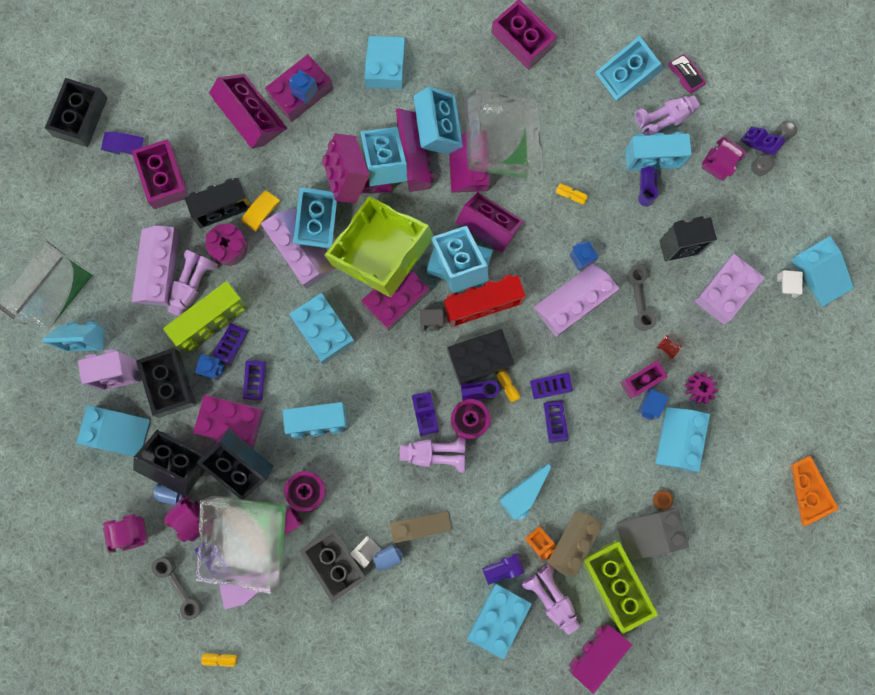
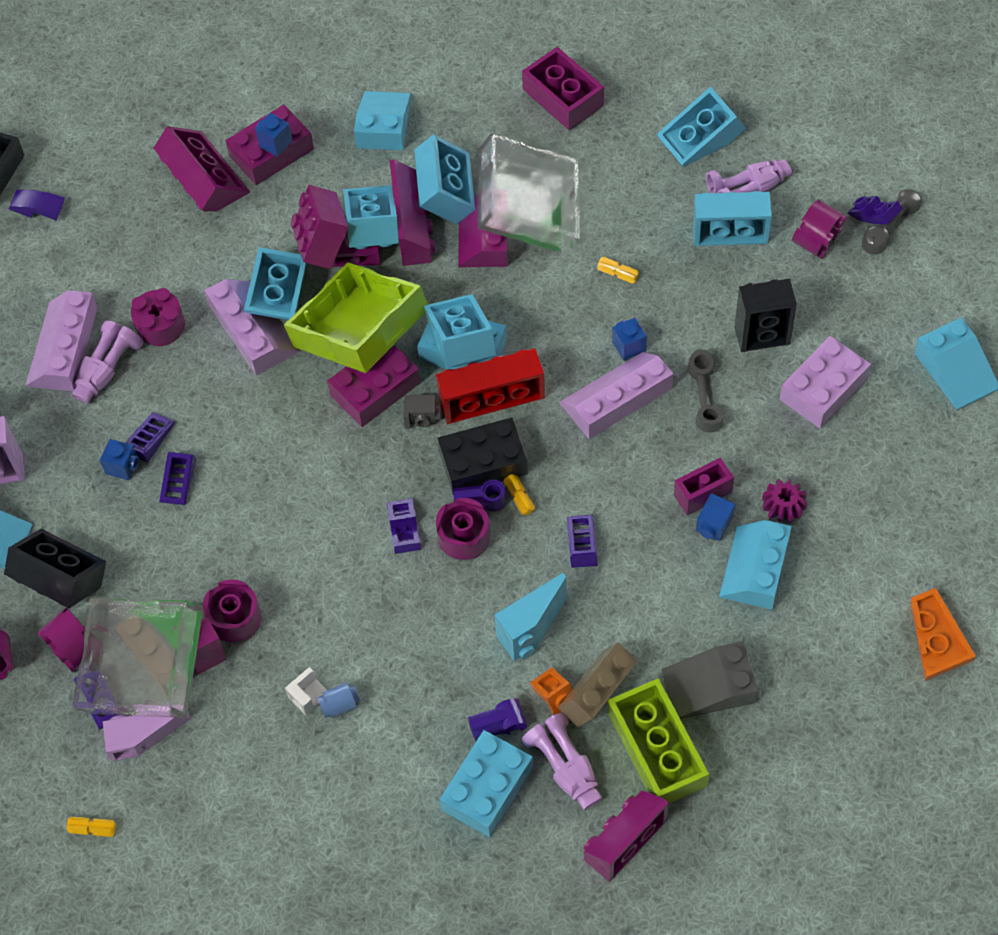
camera: 10 degrees right, 20 degrees down
magenta brick [131,139,189,209] -> none
black brick [136,348,196,418] -> none
dark grey piece [151,557,202,620] -> none
medium blue brick [154,483,183,505] -> none
lime brick [163,281,247,352] -> none
black brick [184,177,251,229] -> none
magenta brick [193,395,265,449] -> none
black brick [197,428,274,501] -> none
yellow slope [241,190,280,232] -> none
medium azure brick [283,402,348,439] -> none
medium azure brick [289,293,355,364] -> none
dark grey slope [299,528,366,602] -> none
dark tan slope [389,511,452,543] -> none
lavender piece [400,437,466,473] -> none
magenta slope [455,192,524,253] -> none
dark purple slope [530,372,573,400] -> none
dark purple piece [638,166,659,207] -> none
dark orange tile [653,490,673,510] -> none
clear red bush [656,335,682,360] -> none
slope [669,54,706,94] -> none
white panel [777,270,803,298] -> none

